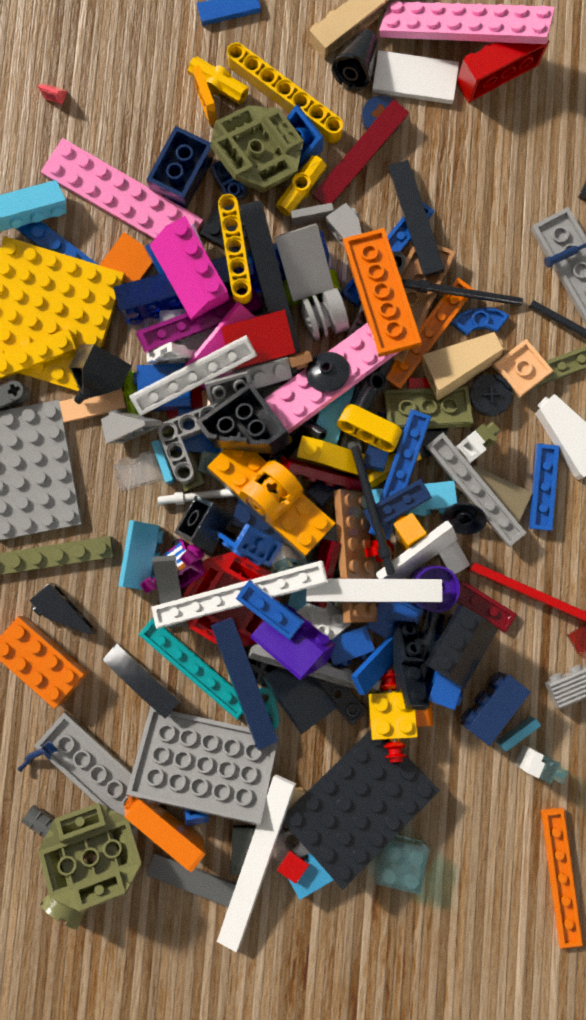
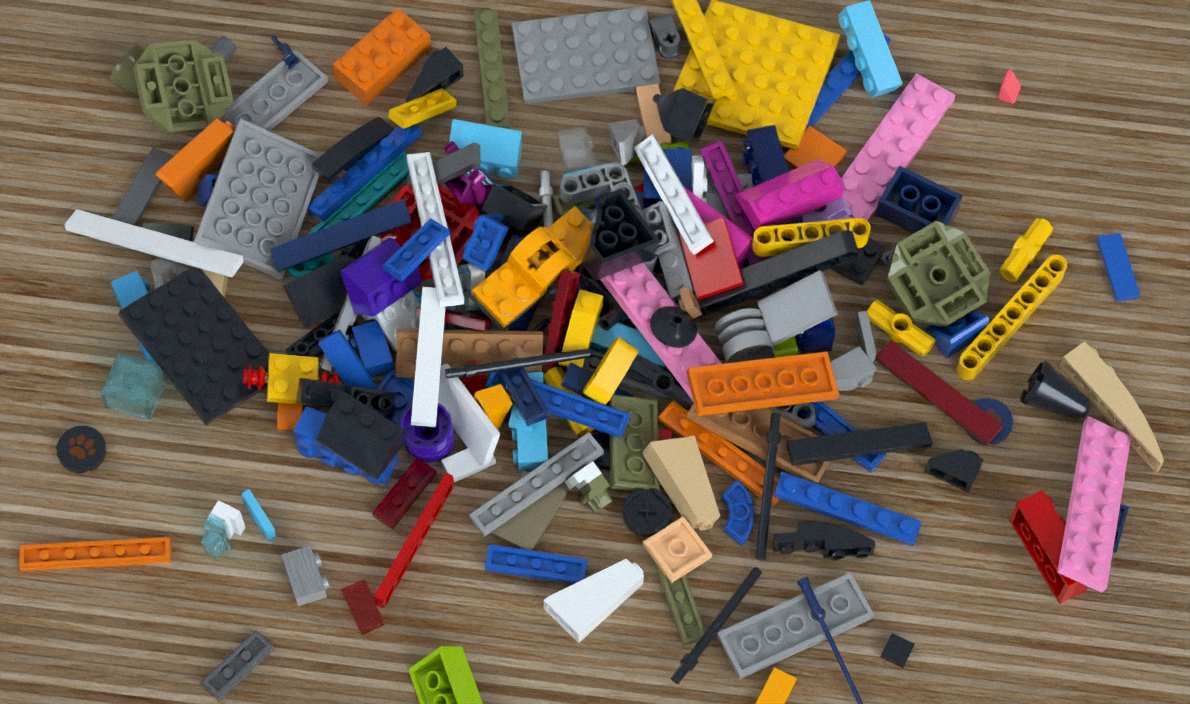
camera: 90 degrees right, 20 degrees down
light orange tile [192,65,217,127] -> none
red tile [277,849,309,884] -> none
white tile [372,50,459,104] -> none
black dish [443,503,487,535] -> none
dark blue brick [460,672,531,746] -> none
none -> black tile [57,426,106,474]
none -> blue plate [307,124,423,222]
none -> yellow plate [388,88,457,129]
none -> black slope [772,523,876,560]
none -> blue plate [773,472,921,546]
none -> black slope [924,449,984,493]

